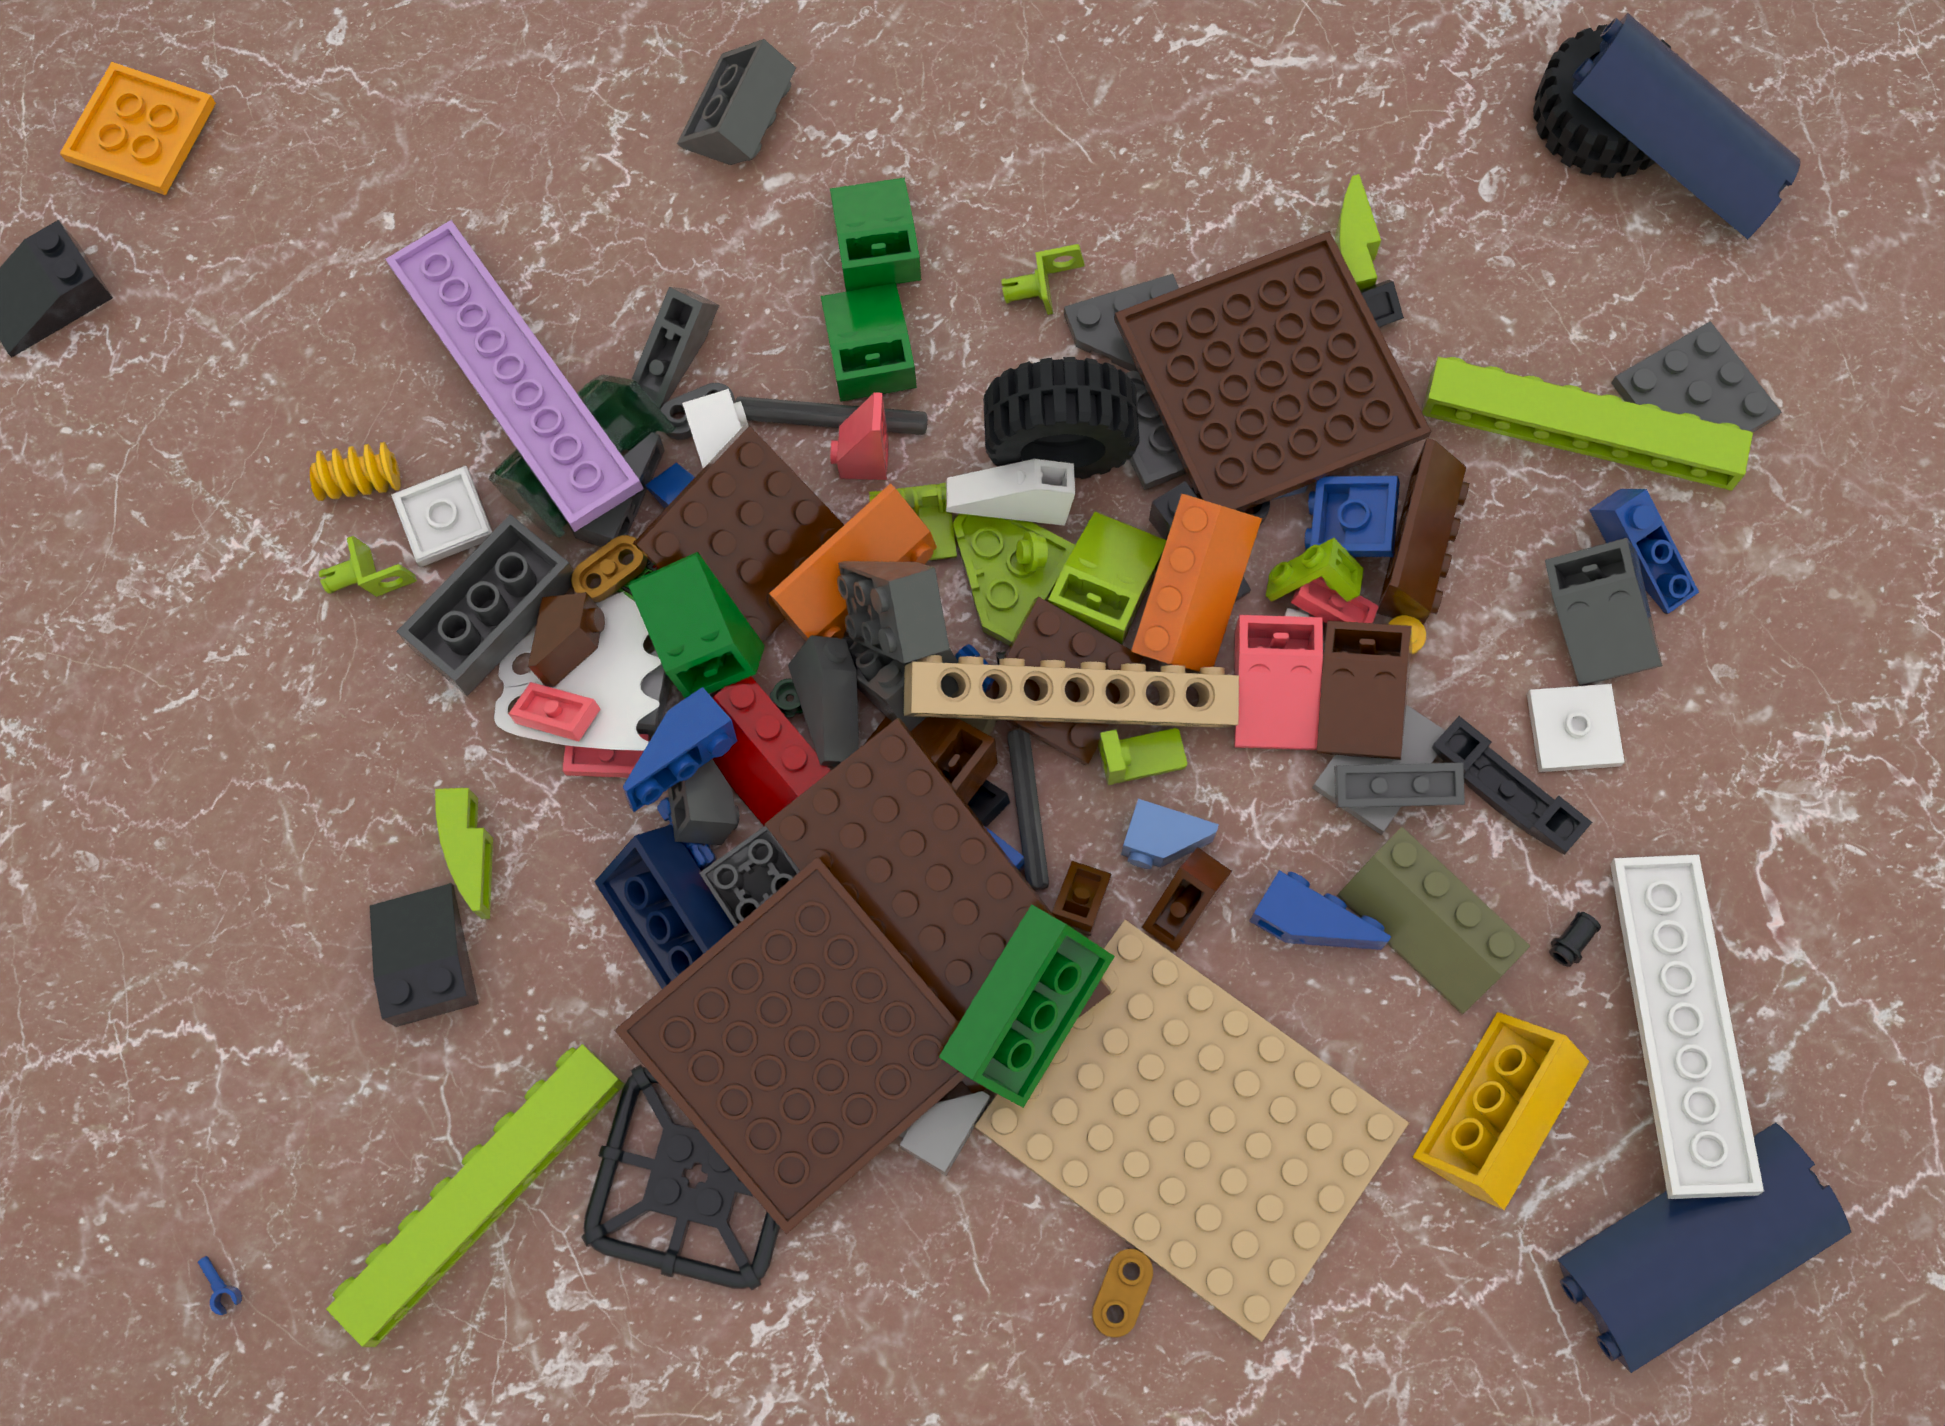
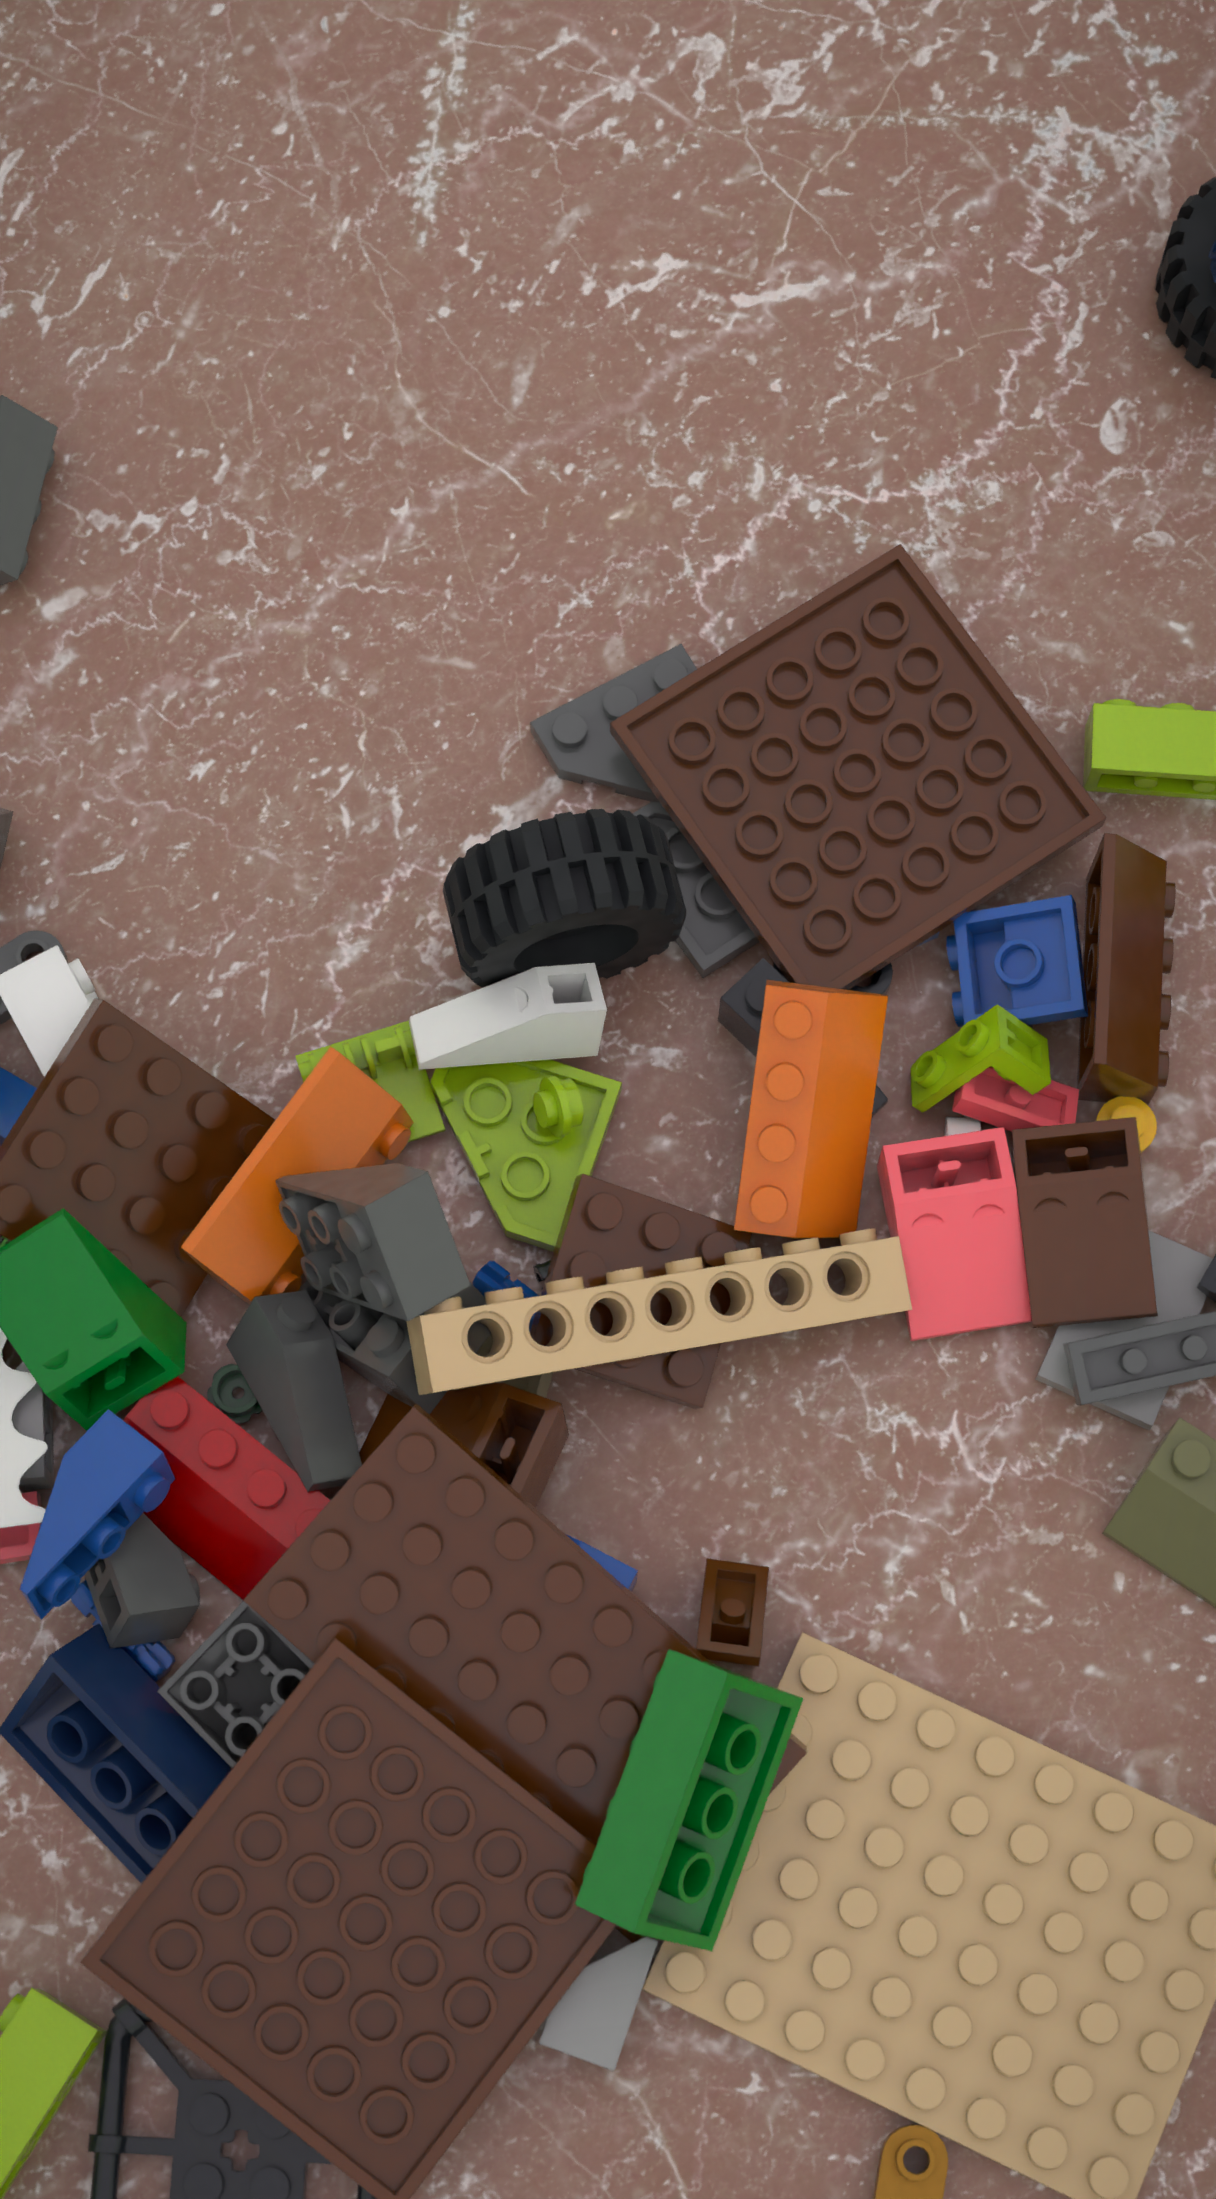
camera: 15 degrees left, 0 degrees up
dark grey axle [735,396,928,435] -> none
green slope [820,283,917,402] -> none
green slope [830,177,922,291] -> none
coral slope [830,393,889,480] -> none
black plate [967,779,1010,827] -> none
lime bracket [1001,244,1085,315] -> none
dark grey axle [1008,729,1049,890] -> none
lime slope [1048,512,1167,645] -> none
lime bracket [1098,728,1188,785] -> none
medium blue slope [1121,799,1219,869] -> none
reddish brown slope [1141,847,1232,952] -> none
blue slope [1249,870,1392,950] -> none
lime slope [1335,174,1381,290] -> none
black plate [1360,280,1404,327] -> none

